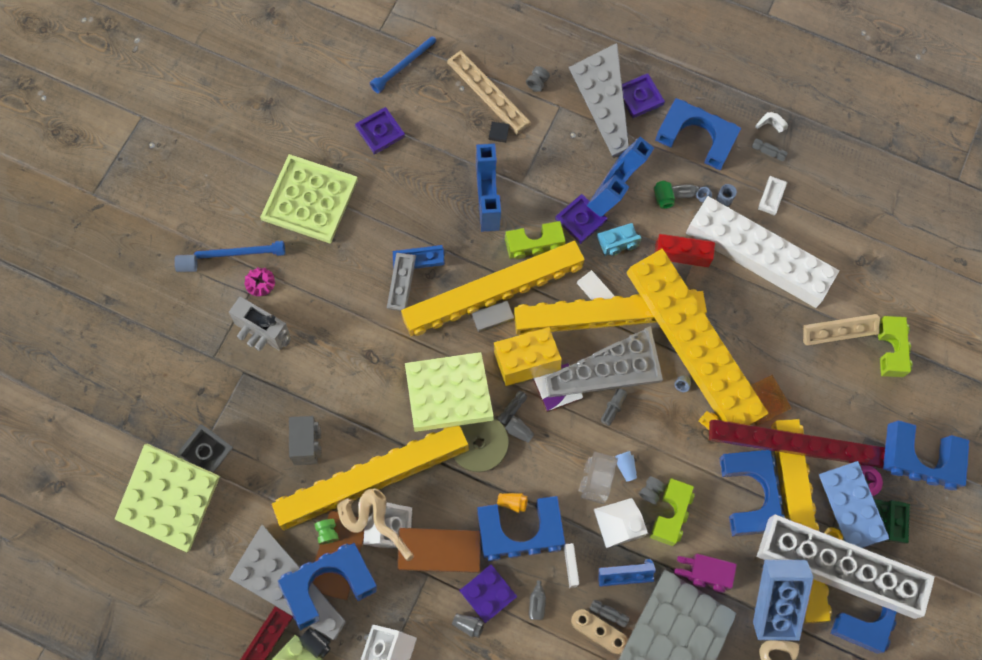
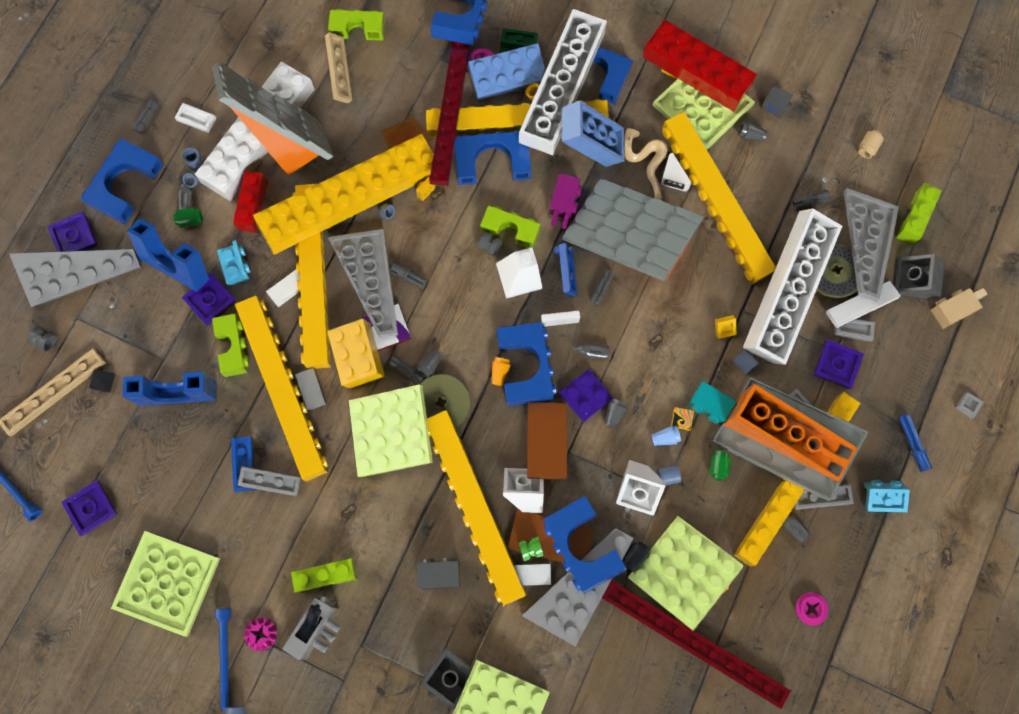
camera: 85 degrees left, 5 degrees up
tan animal [337,488,414,561] -> none
tan plate [571,609,628,654] -> none
clear brick [579,451,618,504] -> none
light blue cone [615,451,637,482] -> none
white hair [756,112,788,132] -> none
none -> light grey piece [212,63,334,176]
none -> lime arch [291,559,358,593]
none -> white tile [513,564,551,586]

